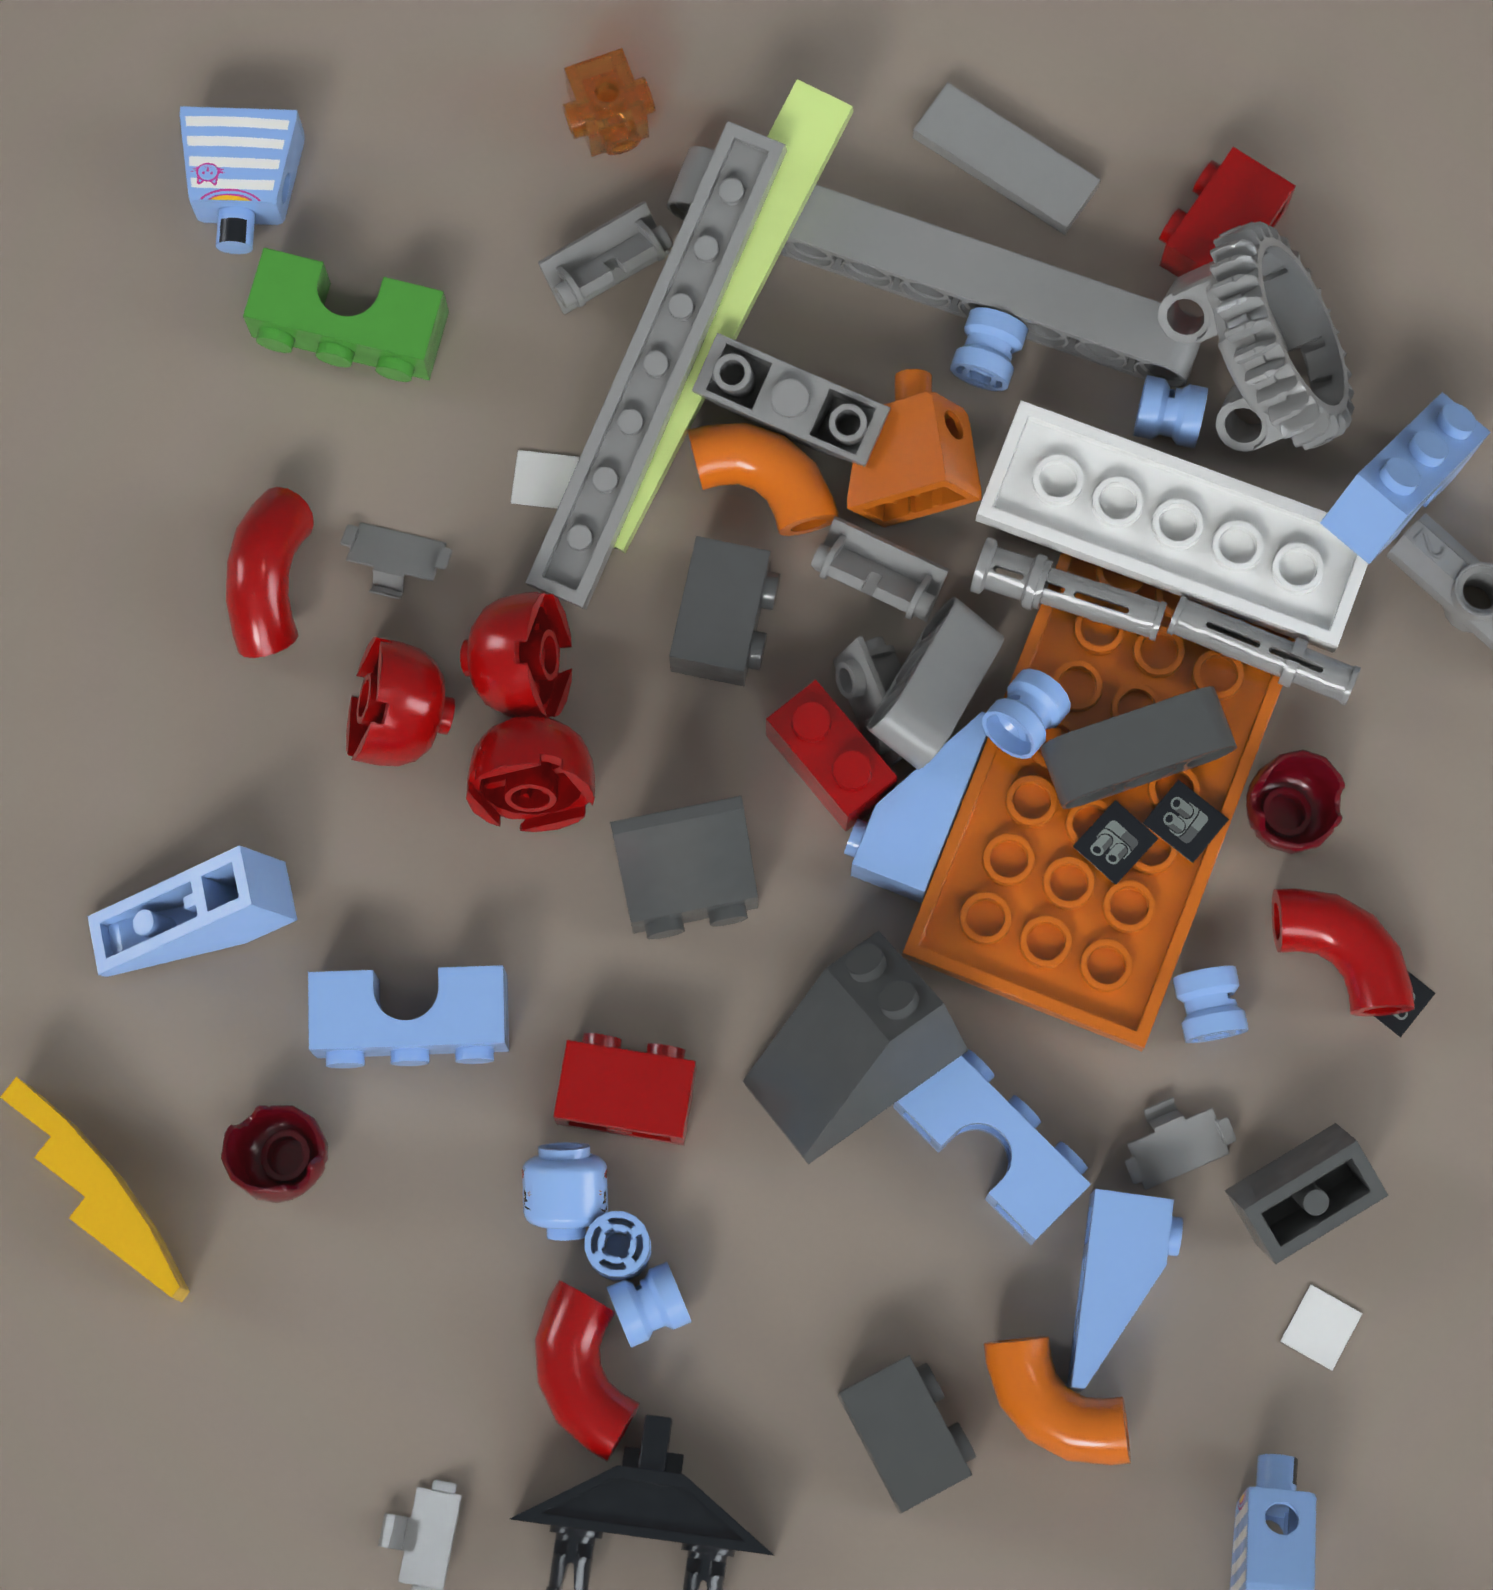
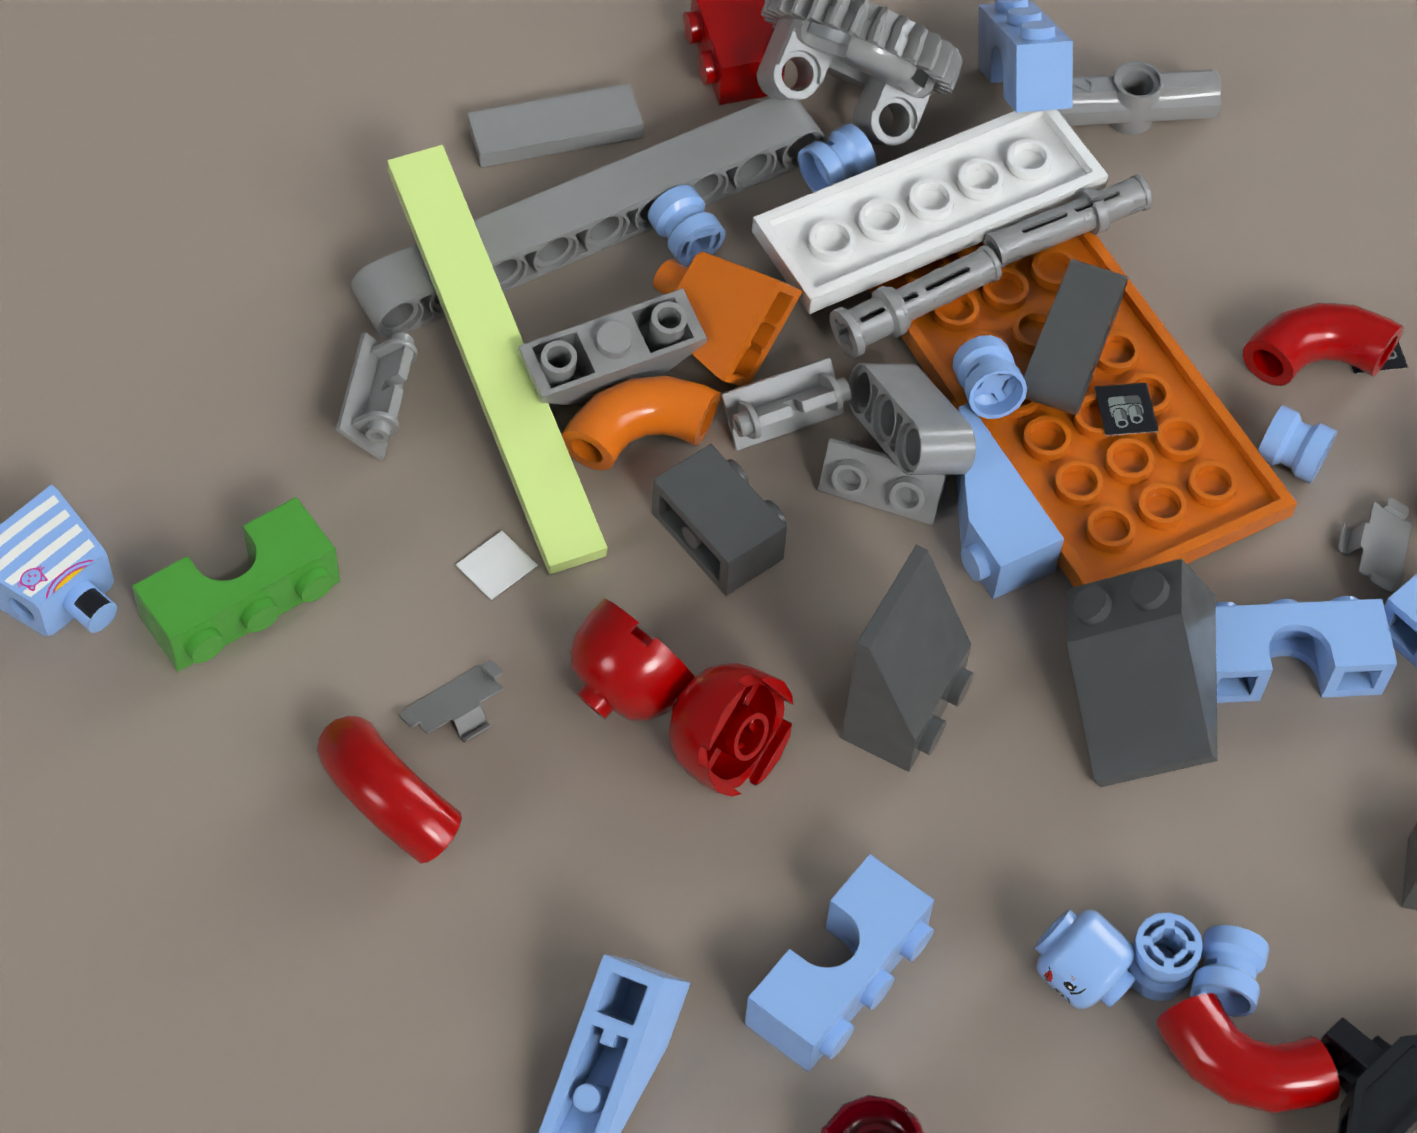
camera: 55 degrees left, 20 degrees down
red cylinder [346,637,455,766] -> none
light grey plate [525,121,787,610] -> none
red brick [553,1033,697,1145] -> none
clear orange brick [562,48,656,157] -> none
red brick [766,679,897,832] -> none
black sticker [1143,779,1229,863] -> none
dark red hair [1246,749,1345,854] -> none

